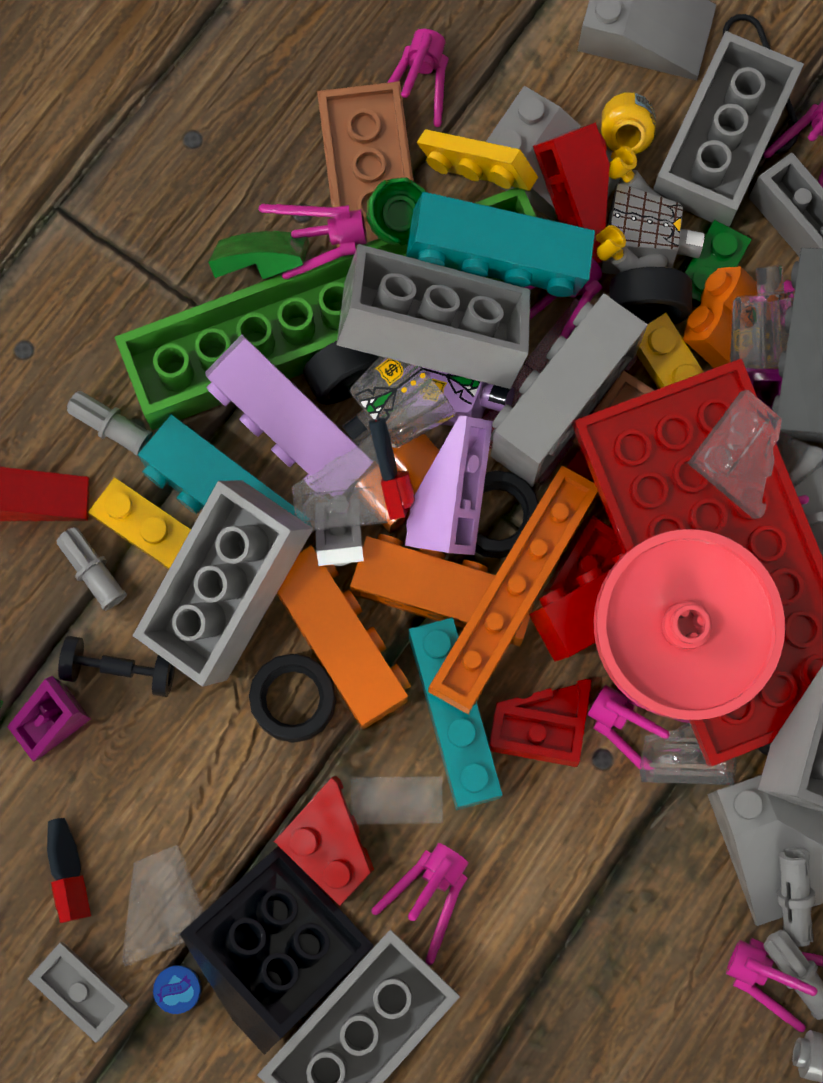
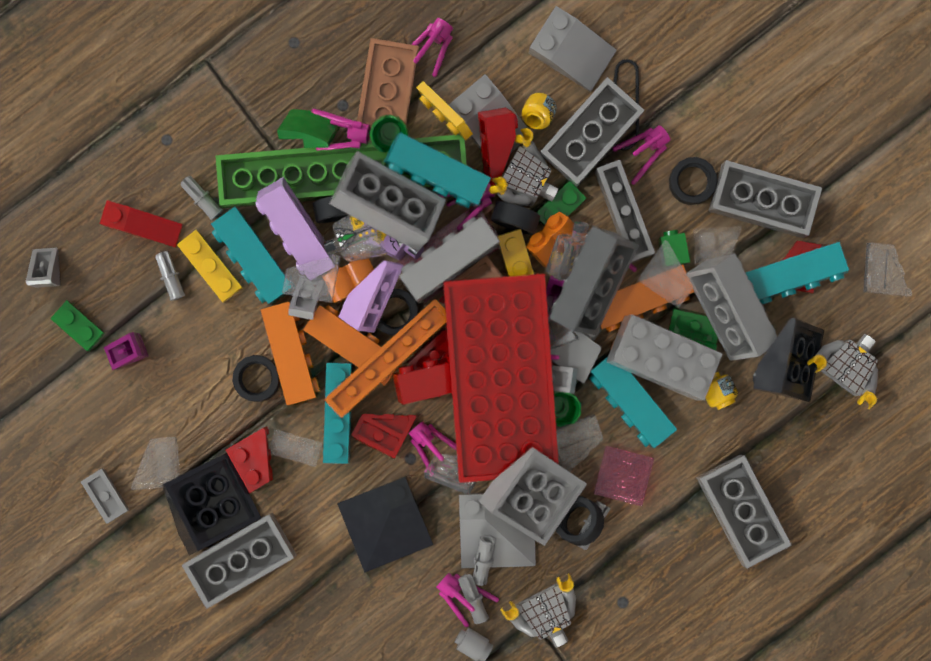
camera: 20 degrees right, 10 degrees up
piece [47,818,91,923] -> none
black wheel [58,636,175,697] -> none
light grey brick [133,480,313,687] -> none
blue tile [153,965,202,1014] -> none
piece [369,418,415,520] -> none
dark pink plant [372,843,469,965] -> none
coral dish [594,529,785,720] -> none
clear wing [688,390,782,519] -> none
none -> black slope [337,476,434,573]

